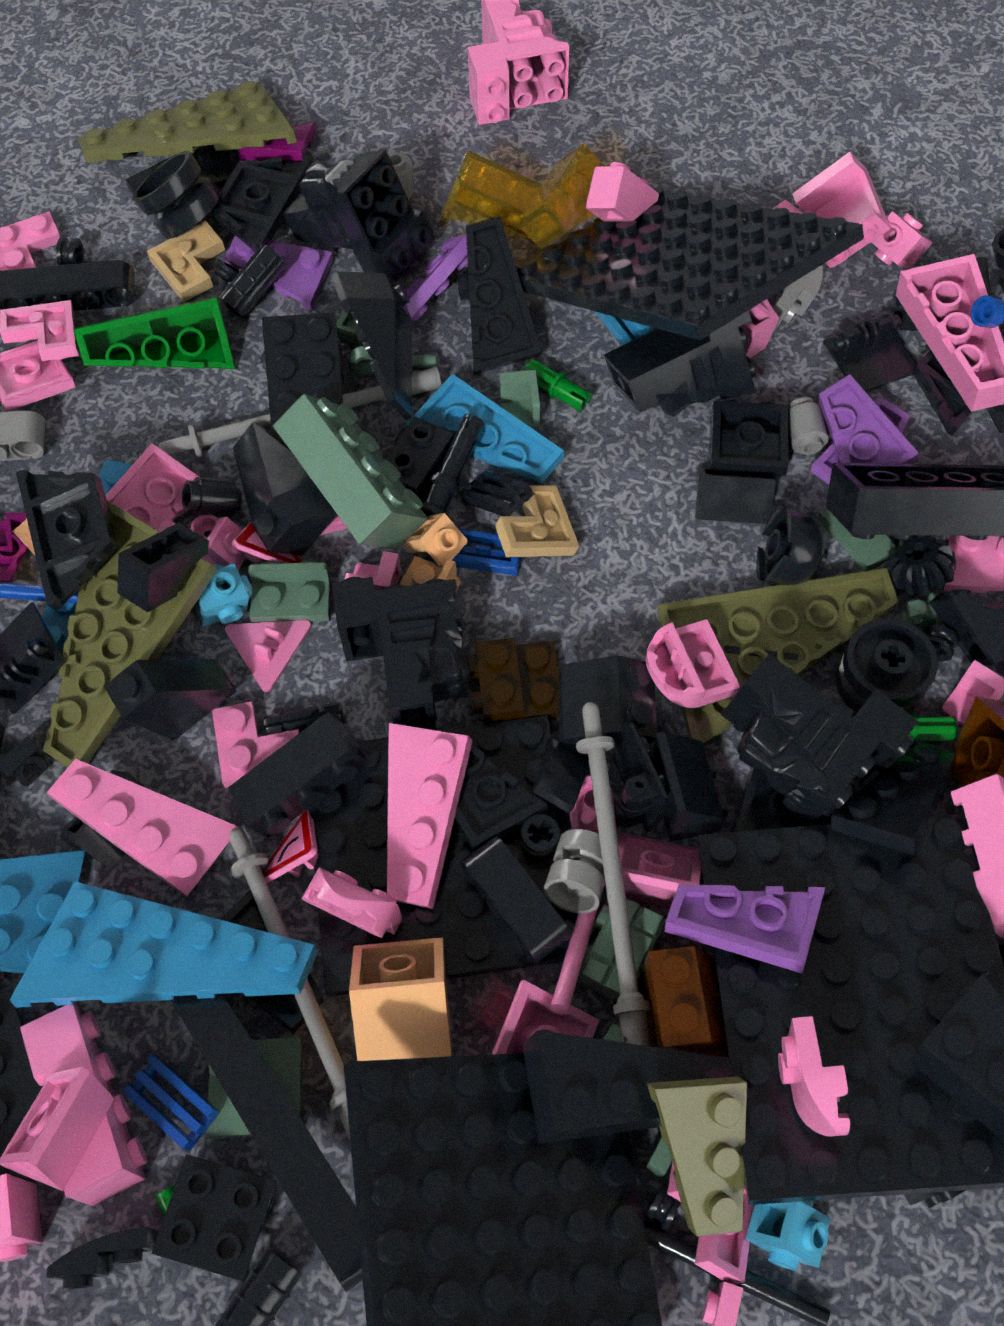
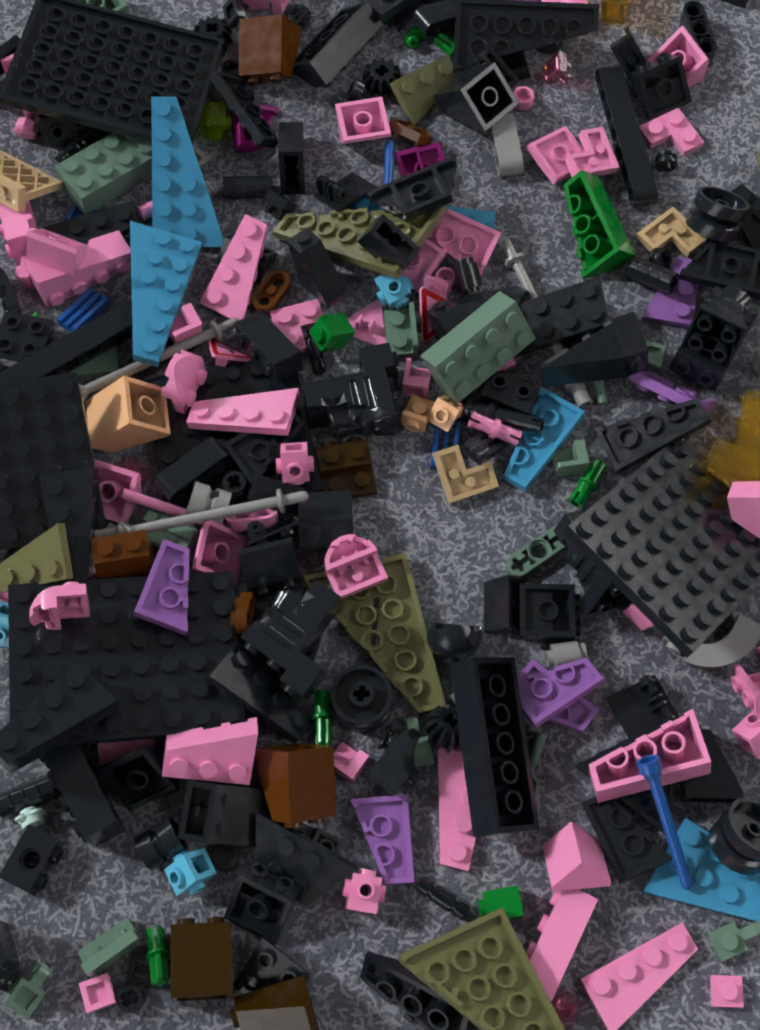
camera: 85 degrees right, 5 degrees up
none -> bright pink plate [16,256,34,290]
none -> bright pink panel [169,303,202,344]
none -> reddish brown plate [230,592,254,634]
none -> reddish brown plate [252,269,291,315]
none -> bright pink brick [276,442,314,485]
none -> green brick [309,313,355,352]
none -> bright pink pin [468,411,522,446]
none -> sand green beam [505,524,567,579]

